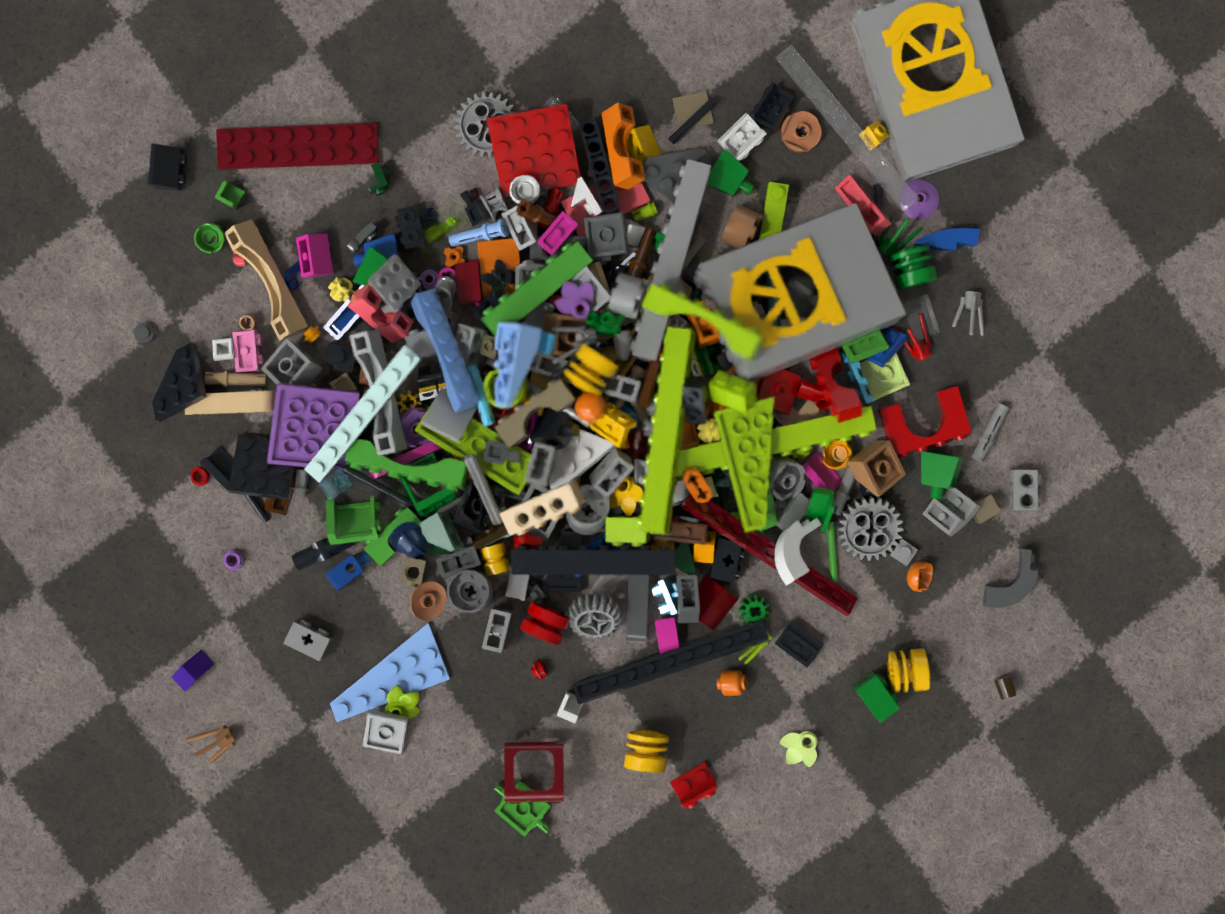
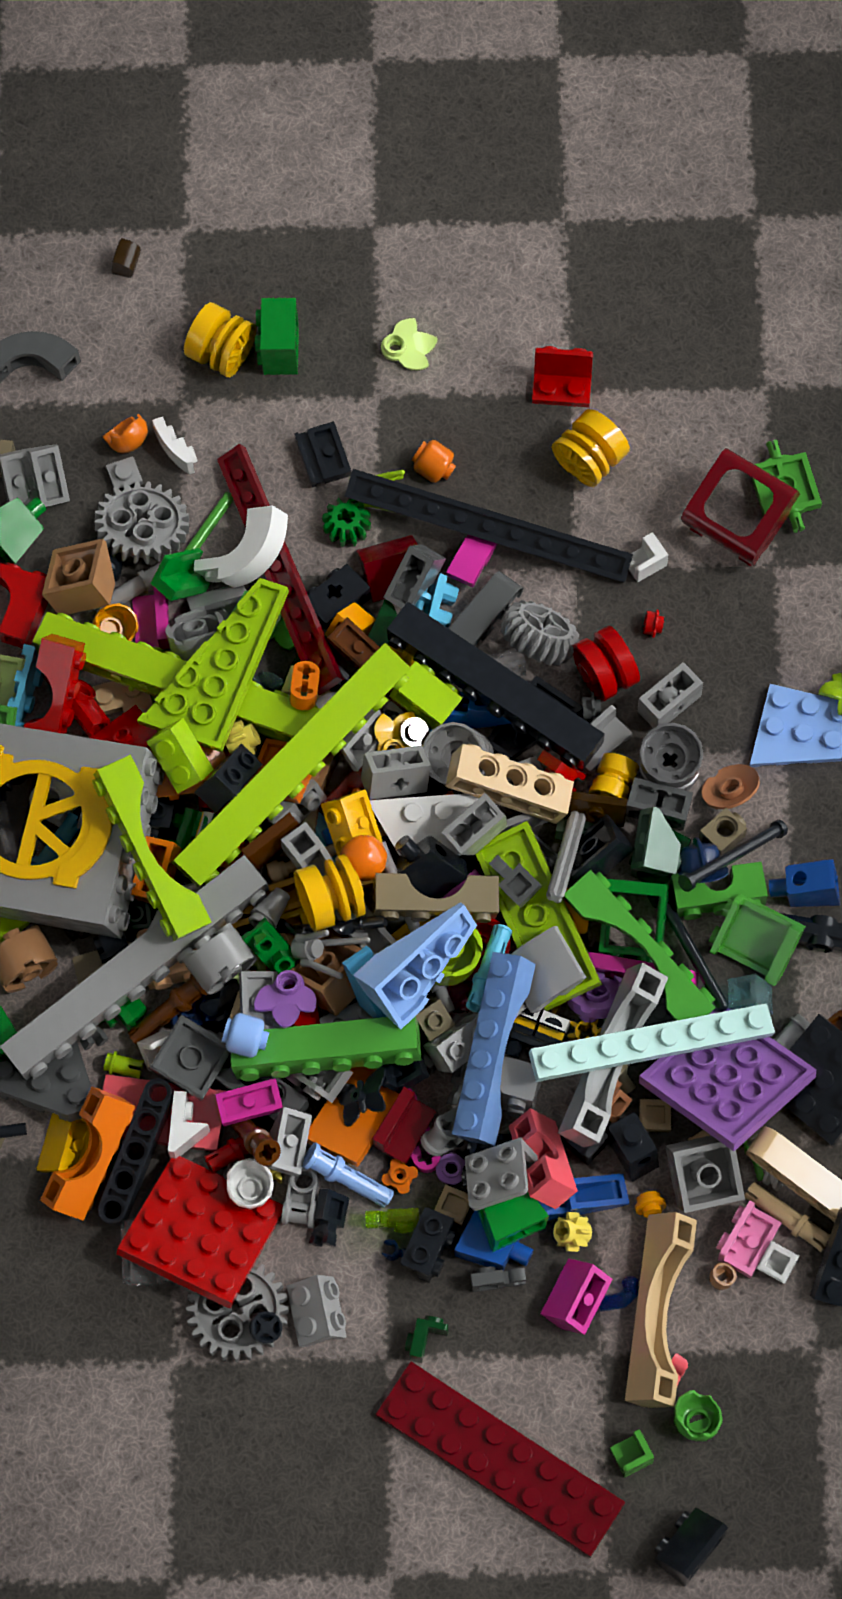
camera: 140 degrees left, 20 degrees down
none -> white slope [152,416,197,475]
none -> light blue head [221,1013,270,1058]
none -> black wheel [249,1311,283,1344]
none -> light grey bracket [287,1275,346,1347]
none -> plate [399,717,429,747]
none -> tan tile [434,1185,470,1226]
none -> black bar [678,819,788,892]

